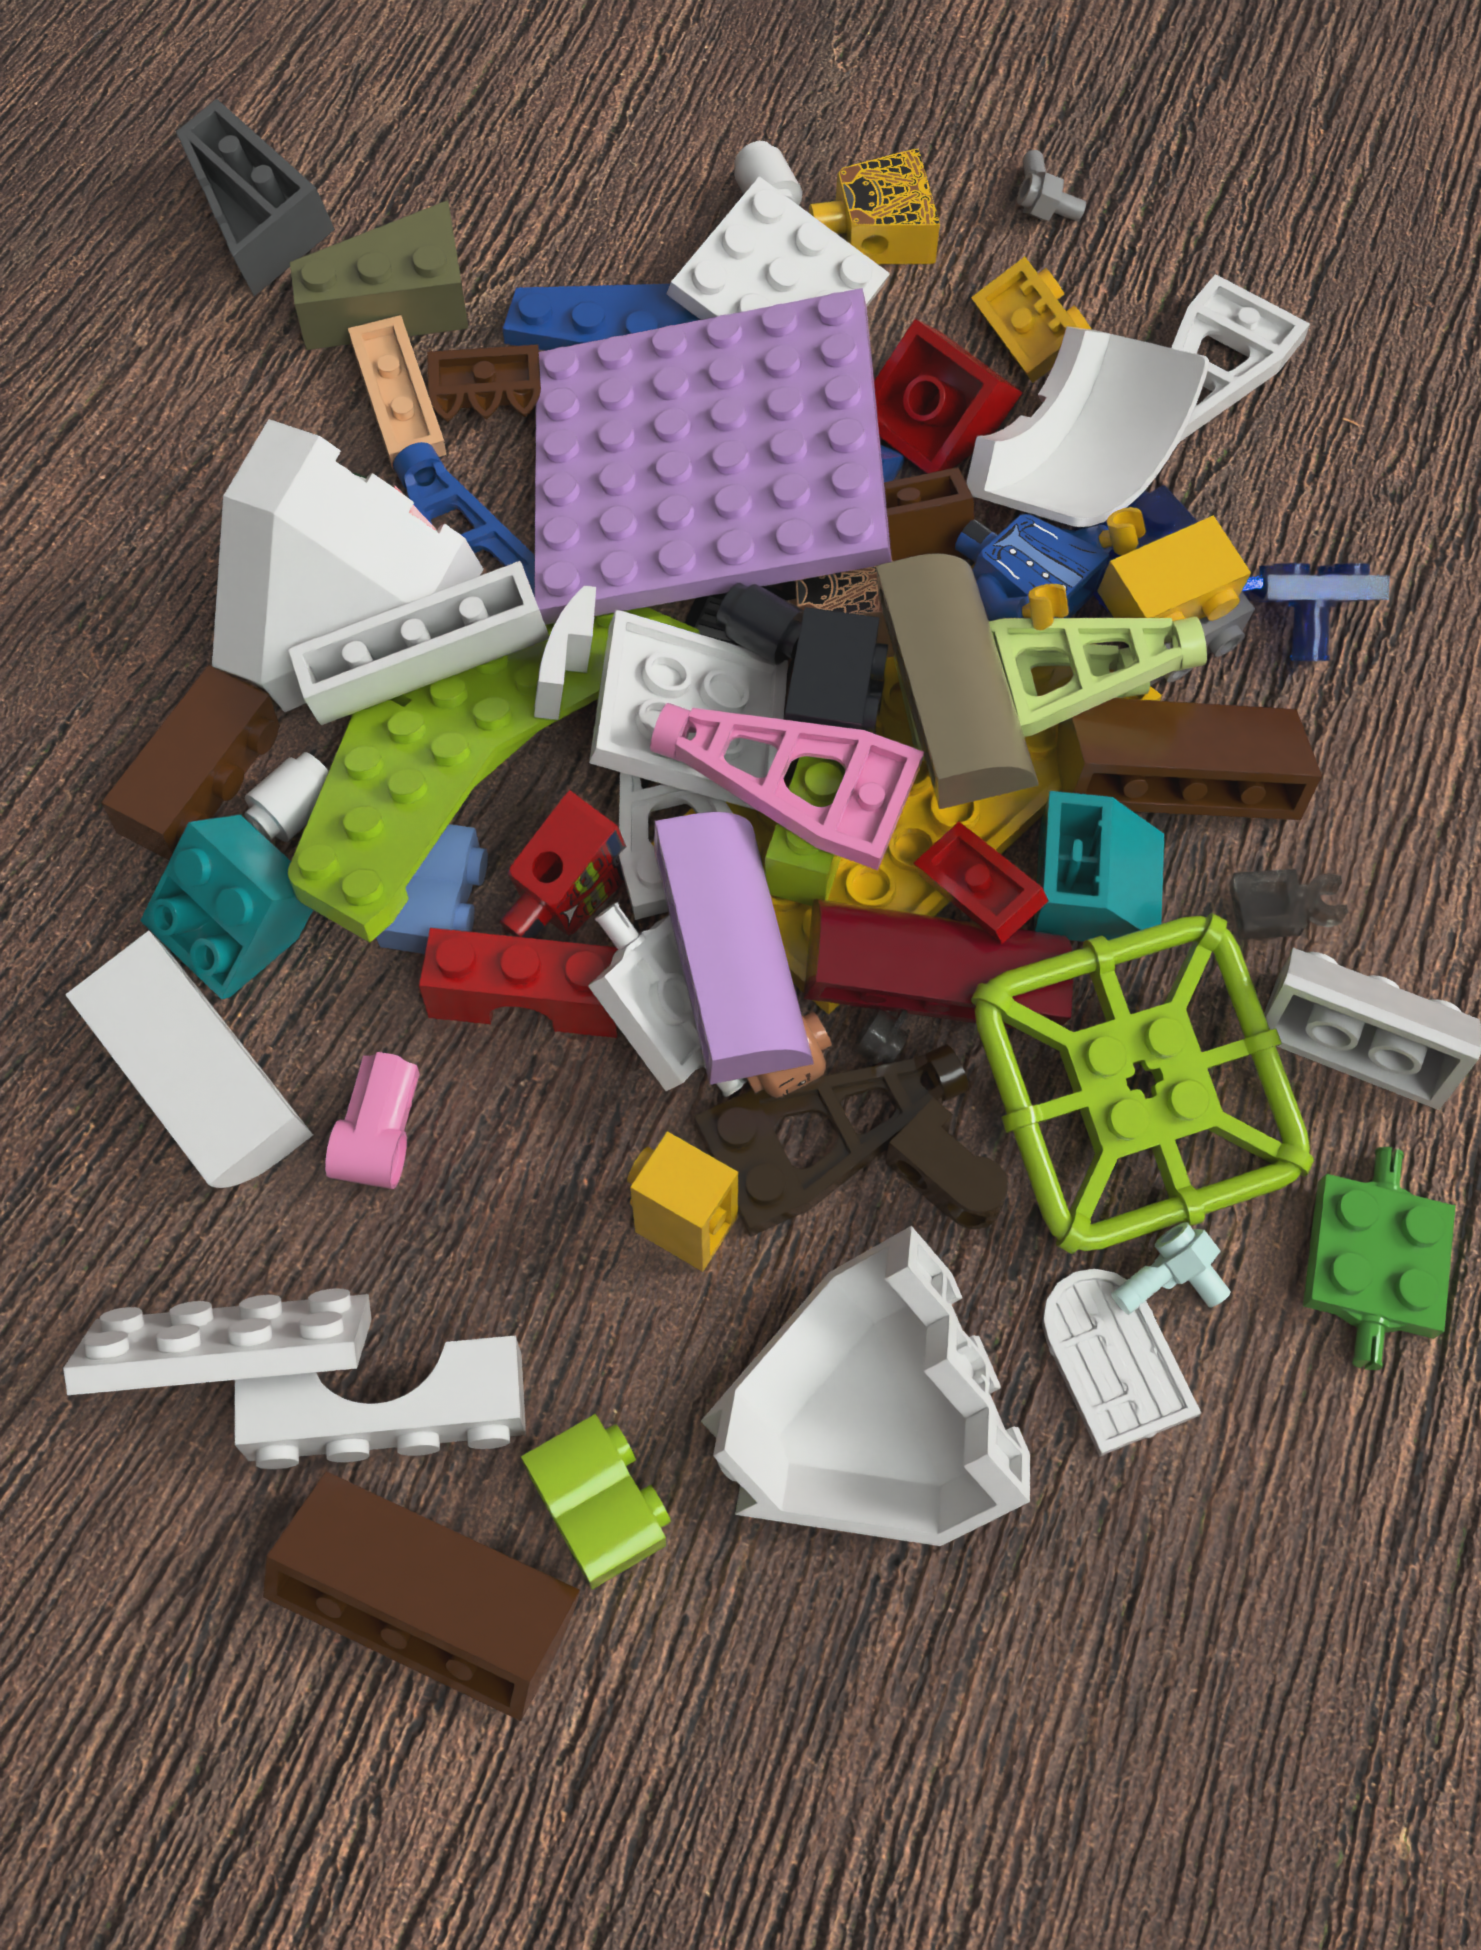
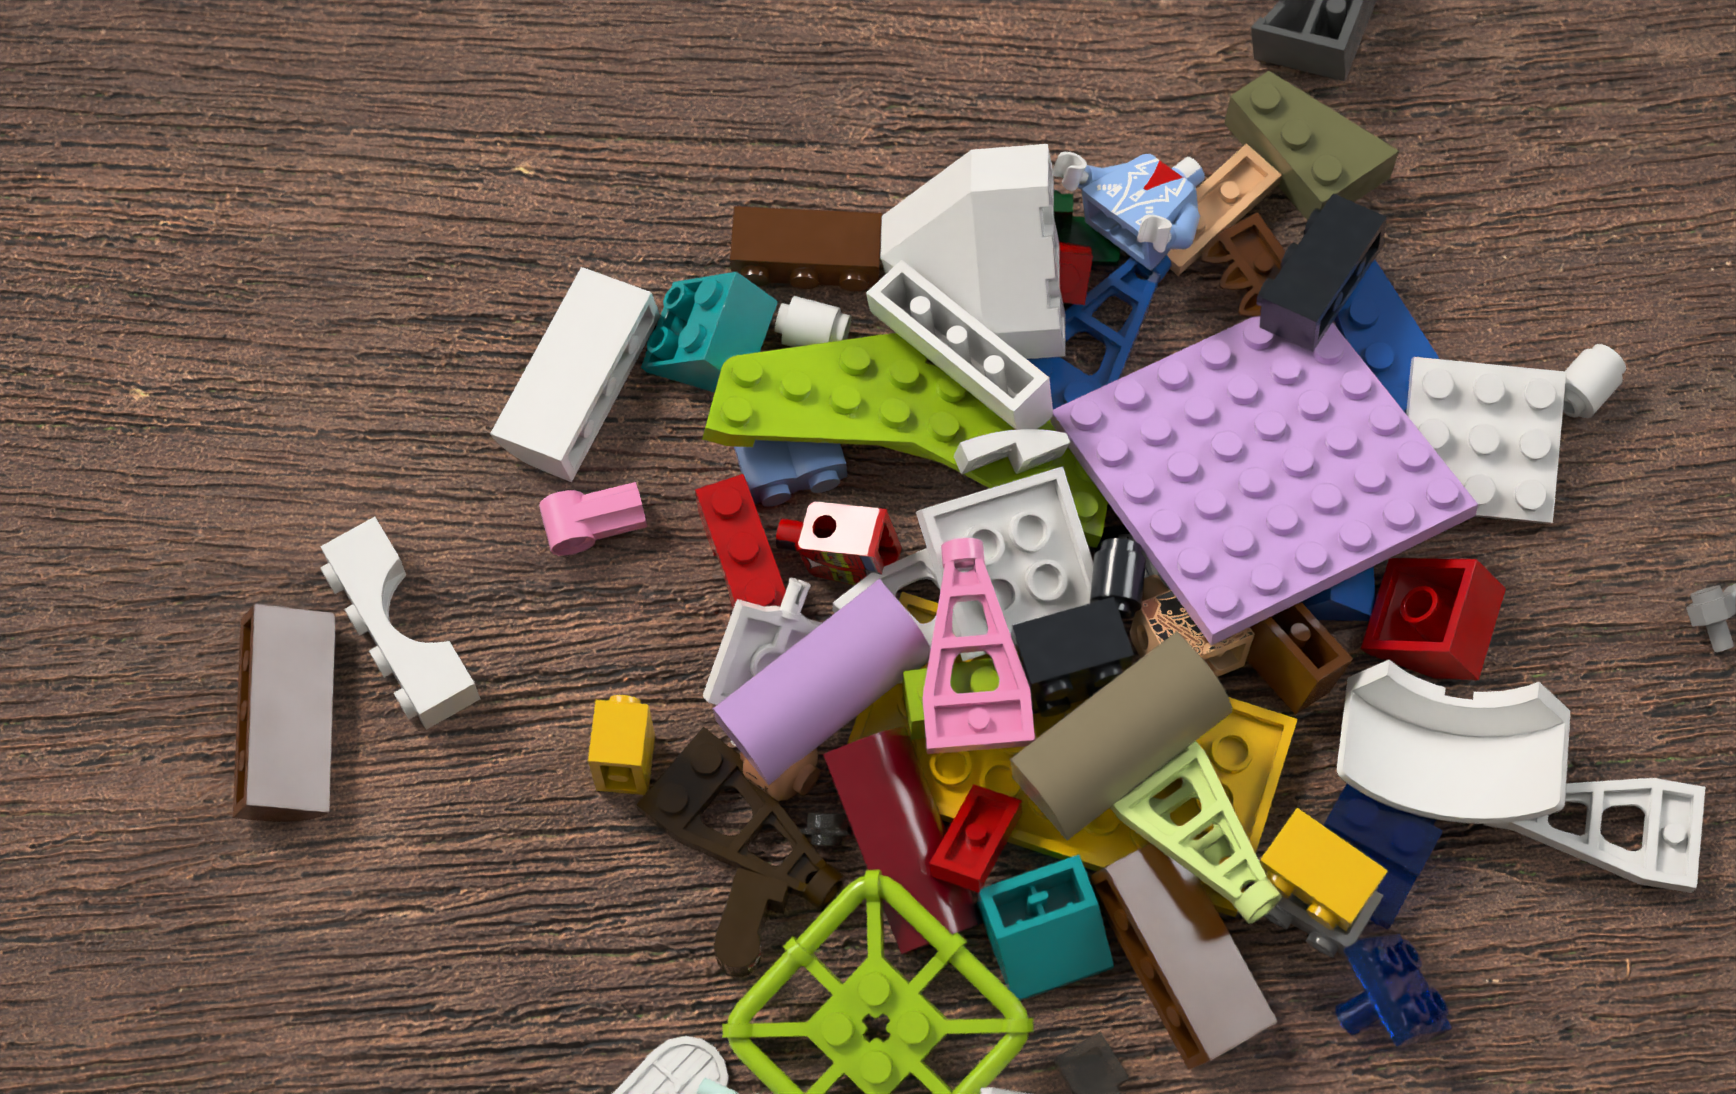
camera: 65 degrees right, 5 degrees up
white plate [63,1288,371,1395] -> none
lime brick [521,1414,671,1590] -> none
white panel [701,1226,1030,1546] -> none
yellow torso [809,149,940,264] -> none
torso [955,507,1146,630] -> none
yellow bracket [971,256,1092,383] -> none
none -> light blue torso [1053,151,1205,270]
none -> black brick [1257,193,1387,352]

